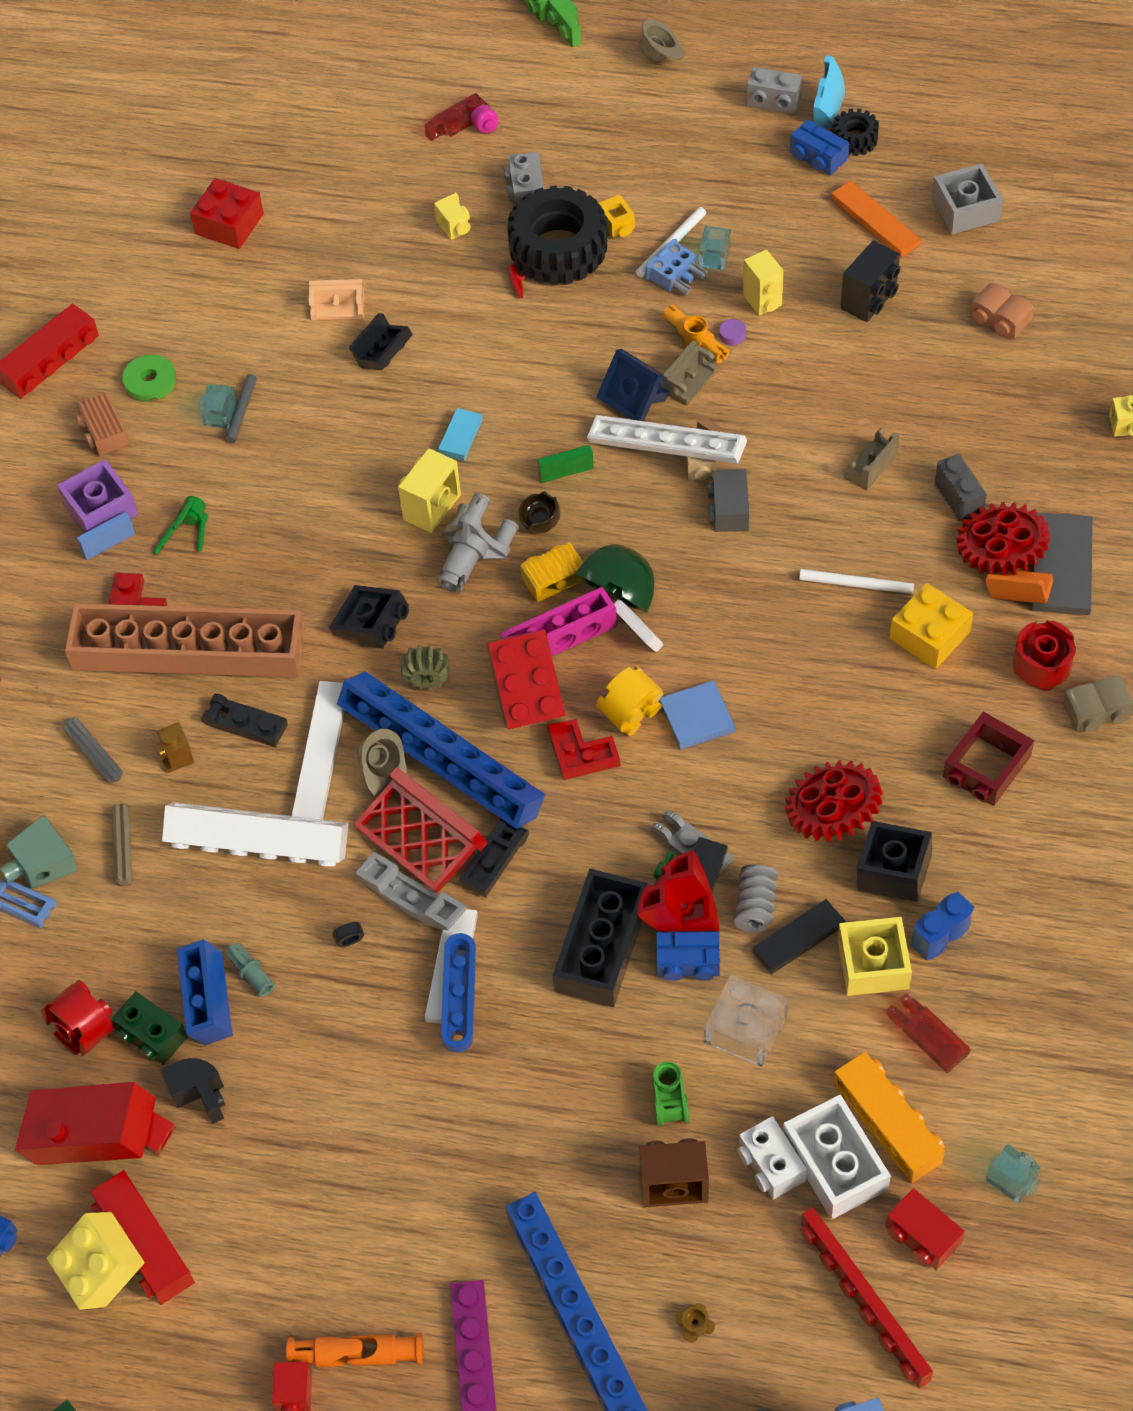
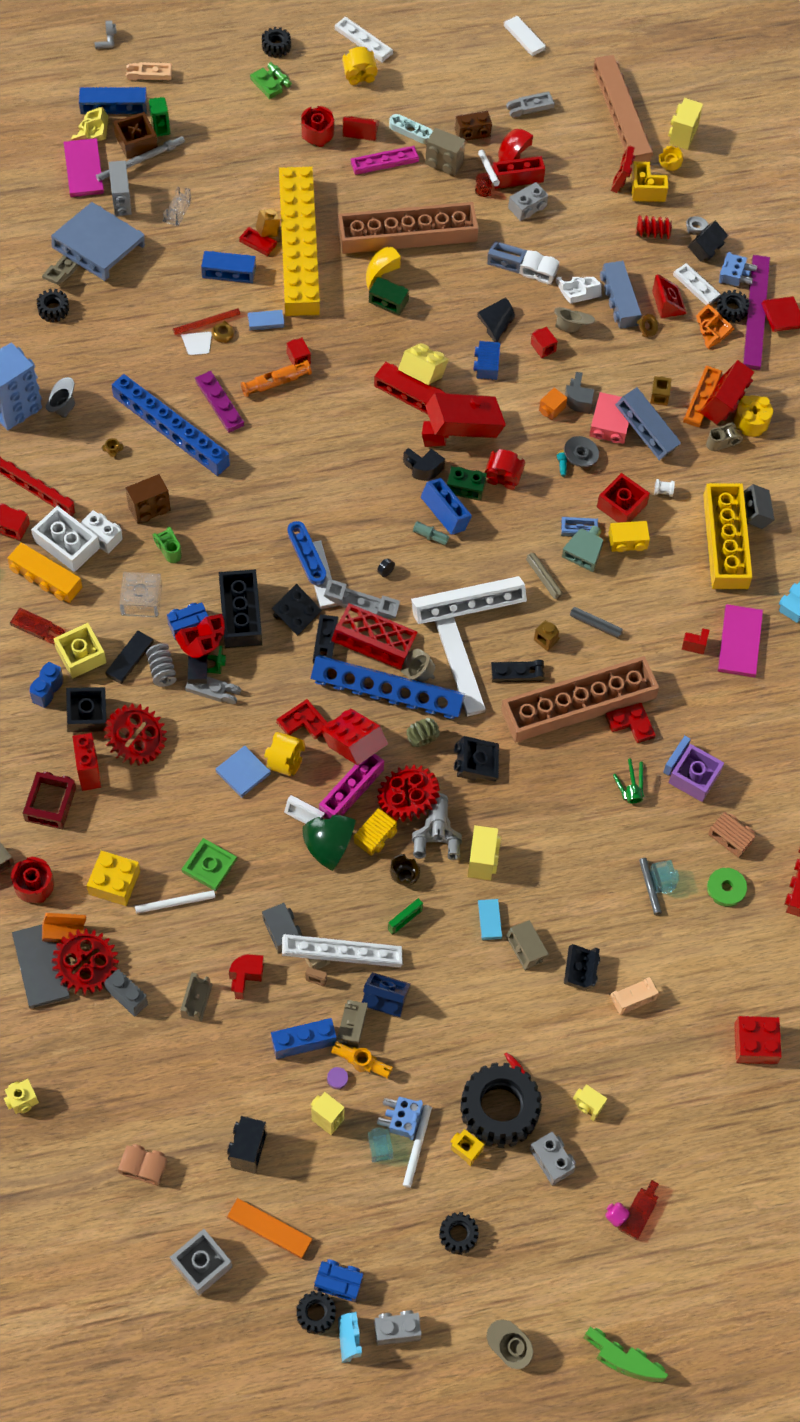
camera: 150 degrees right, 5 degrees up
none -> red window [72,733,101,791]
none -> bright green plate [182,838,237,891]
none -> red brick [229,954,264,1000]
none -> black hinge [271,583,322,636]
none -> blue brick [271,1018,336,1059]
none -> red gear [377,764,441,822]
none -> black tyre [439,1212,479,1255]
none -> dark tan hinge [506,920,549,970]

